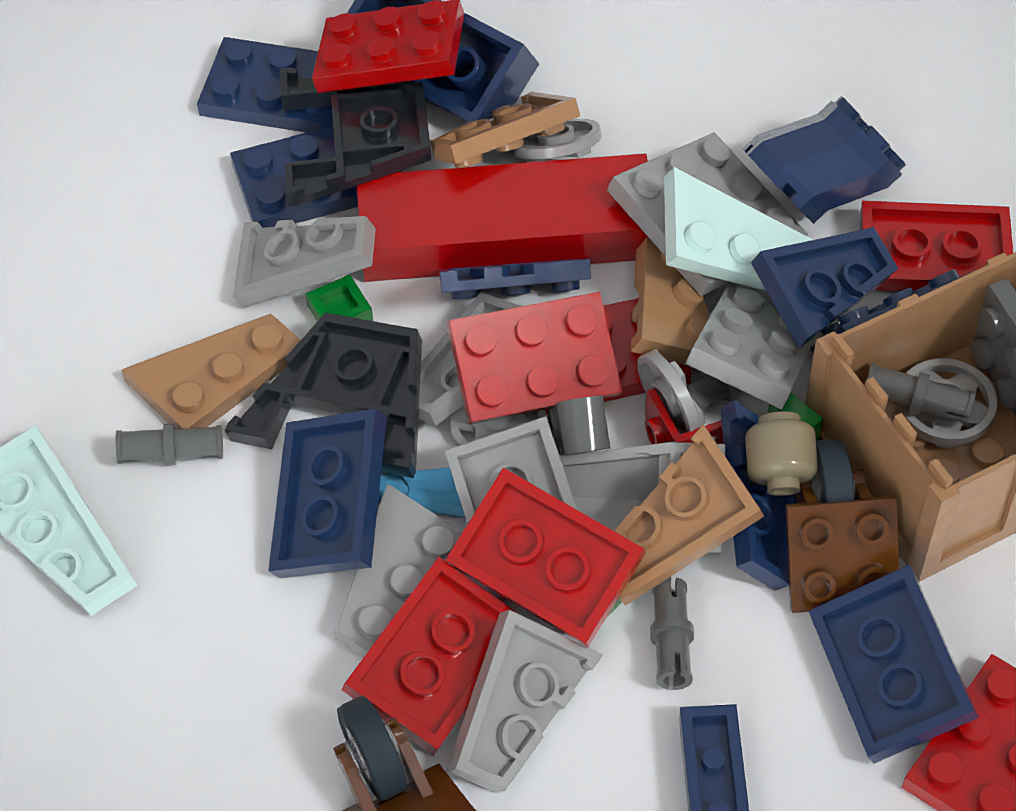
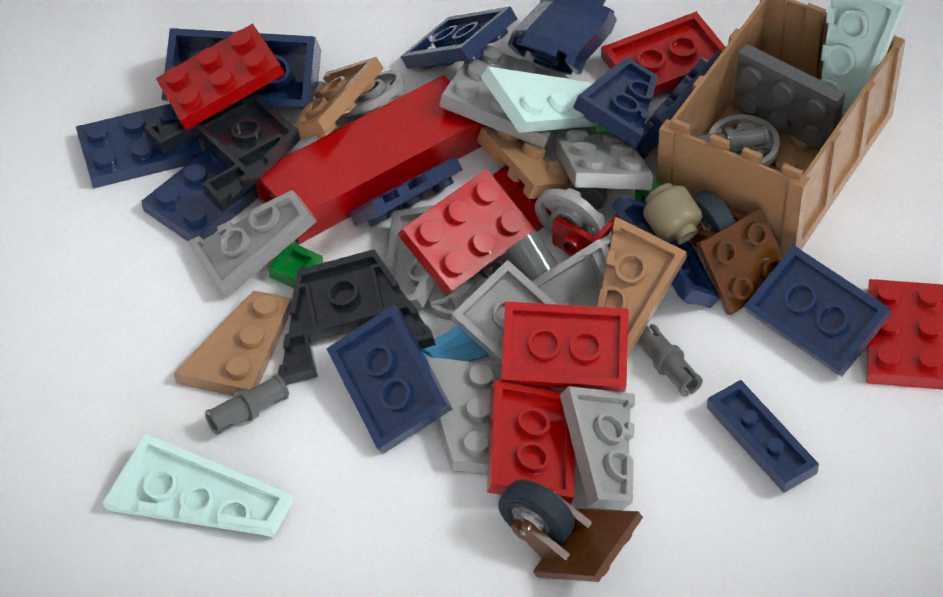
camera: 30 degrees left, 5 degrees down
none -> dark blue plate [400,6,518,69]

